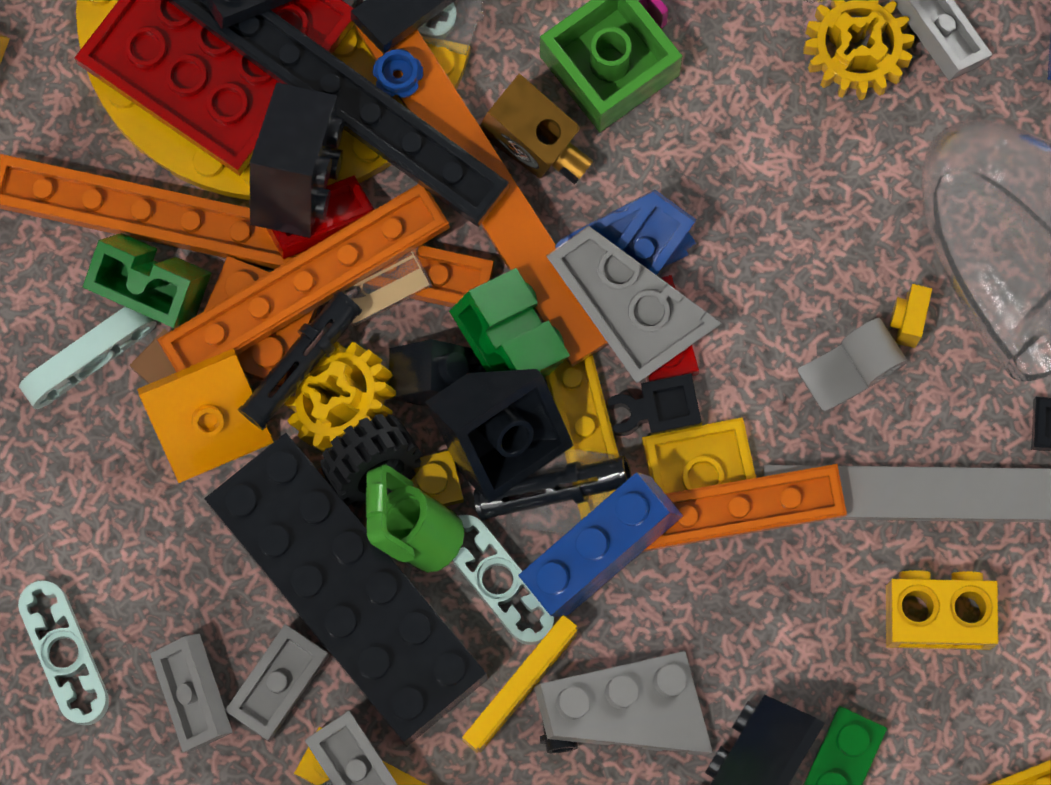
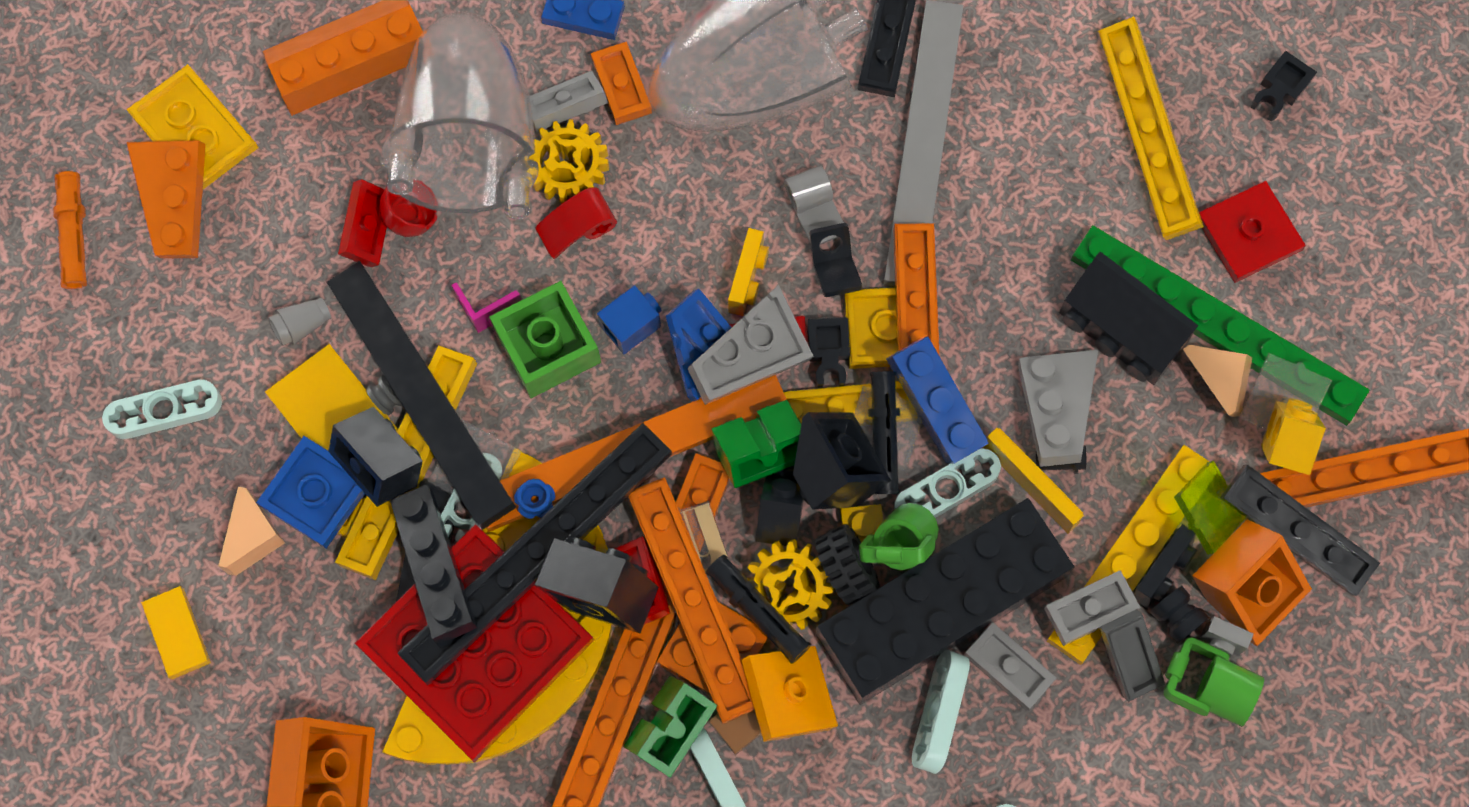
camera: 80 degrees left, 5 degrees down
light grey plate [150,633,233,752] -> none
pearl gold torso [479,74,593,185] -> none
yellow brick [886,570,998,650] -> none
yellow plate [890,284,932,348] -> none
none -> red panel [536,187,617,259]
none -> orange plate [590,41,652,125]
none -> blue brick [597,285,662,355]
none -> yellow plate [728,228,769,316]
none -> black bracket [809,223,862,297]
none -> light aqua beam [912,650,970,774]

